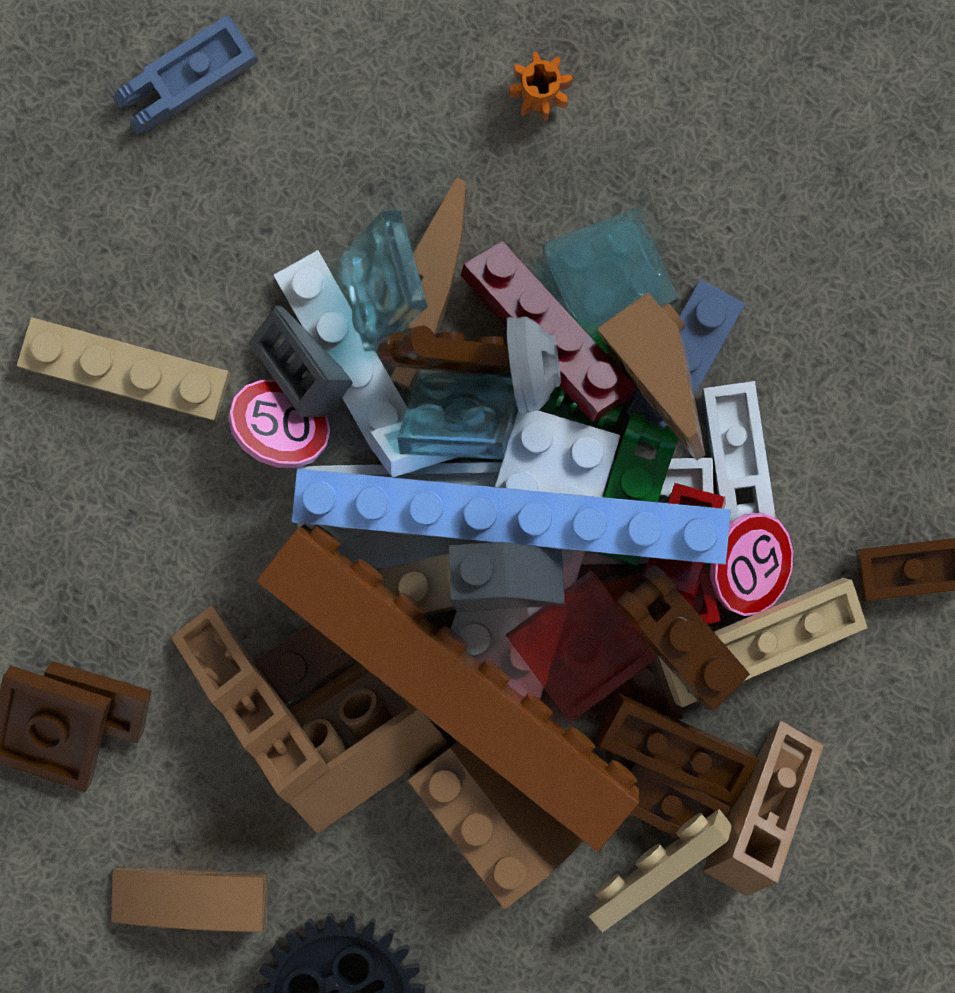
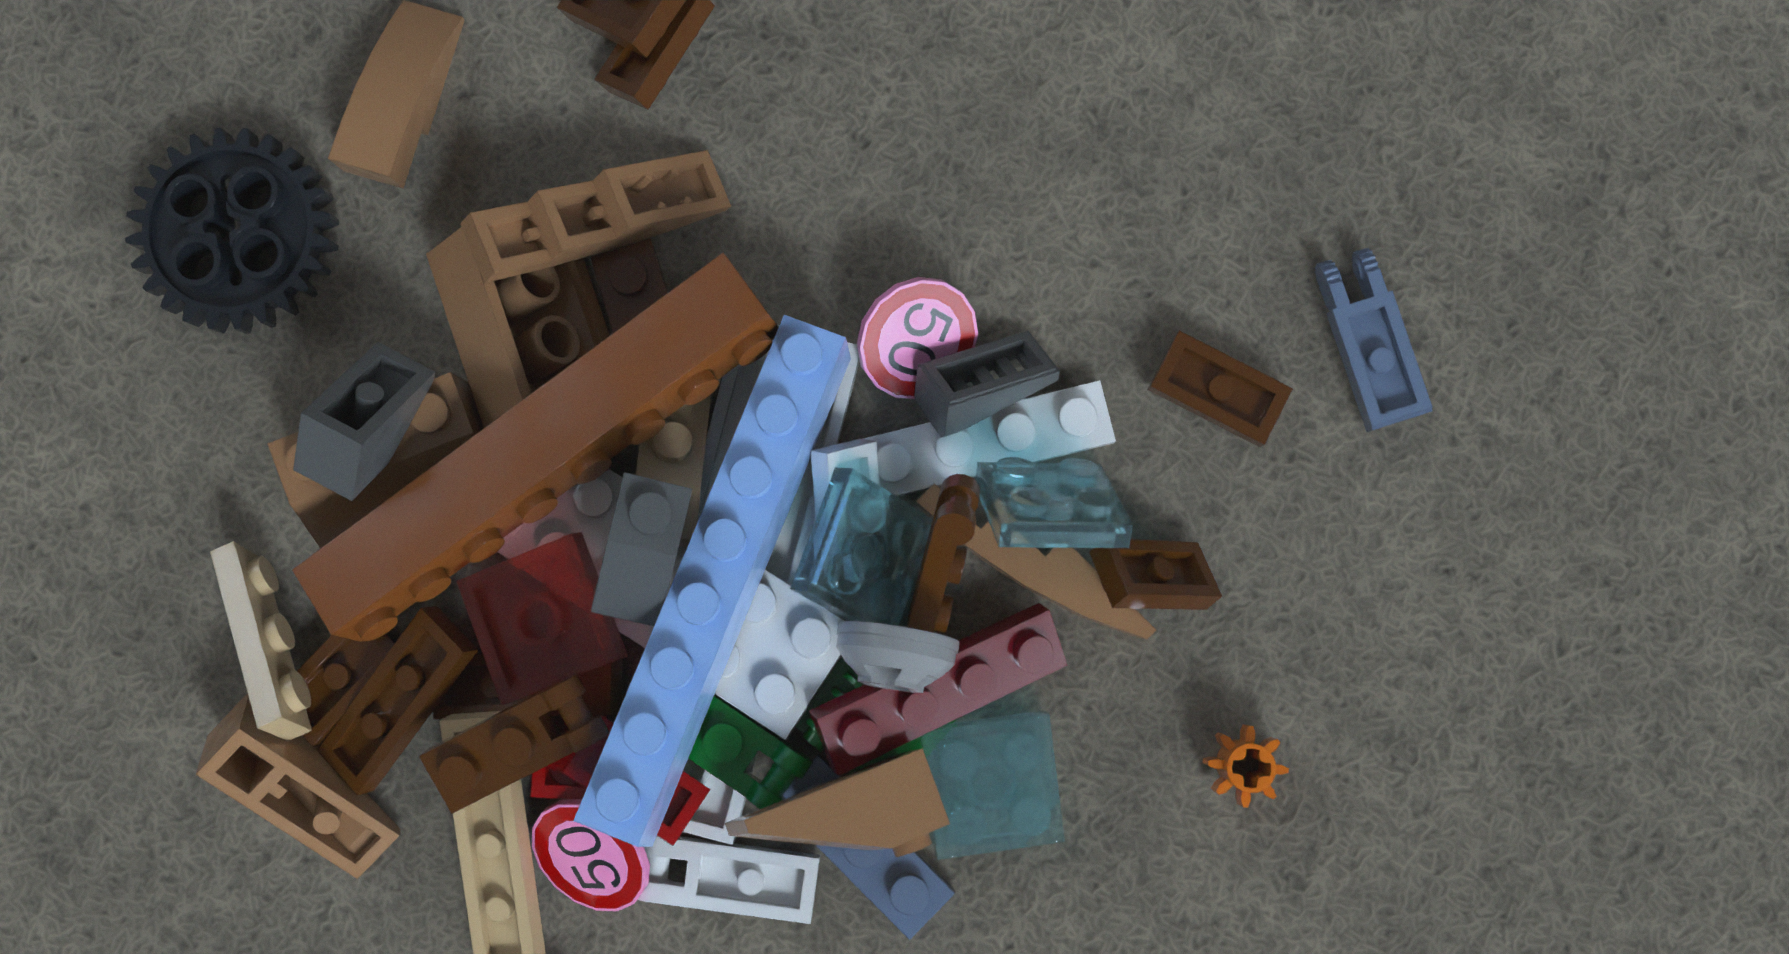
camera: 105 degrees right, 0 degrees up
tan plate [17,317,231,422] -> none
none -> dark grey slope [293,342,435,501]
none -> reddish brown plate [1089,538,1222,610]
none -> reddish brown plate [1147,330,1293,447]

